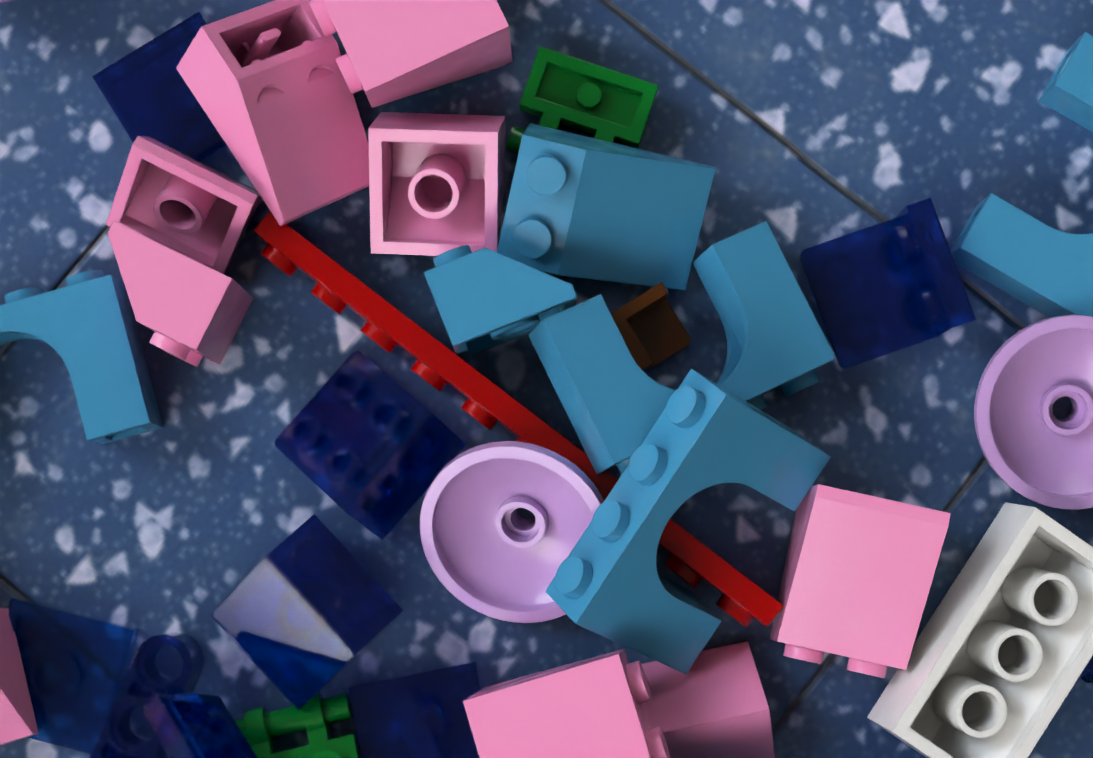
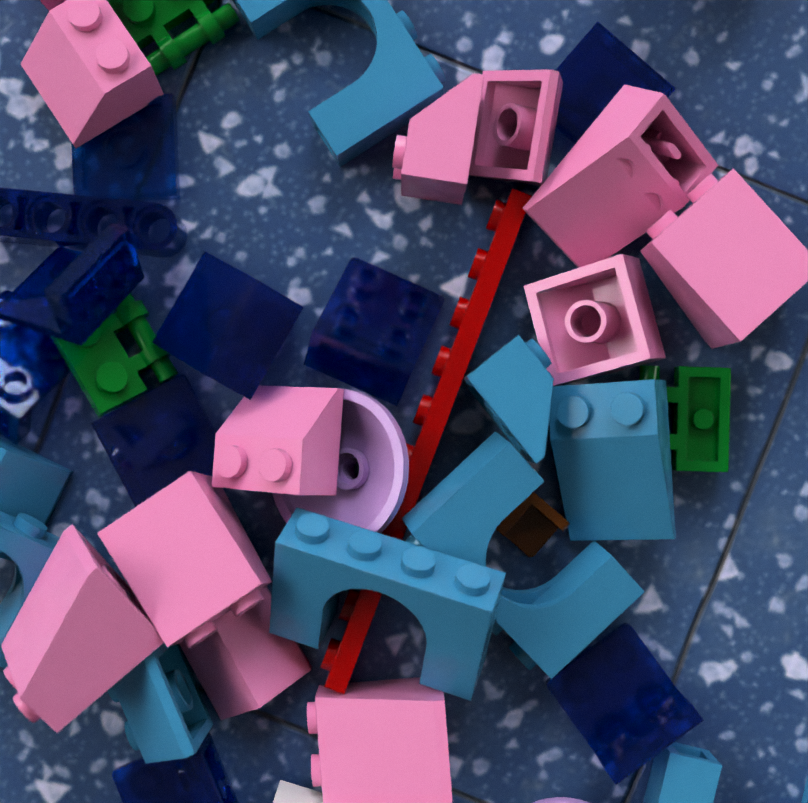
camera: 70 degrees right, 5 degrees up
none -> bright pink slope [211,385,344,496]

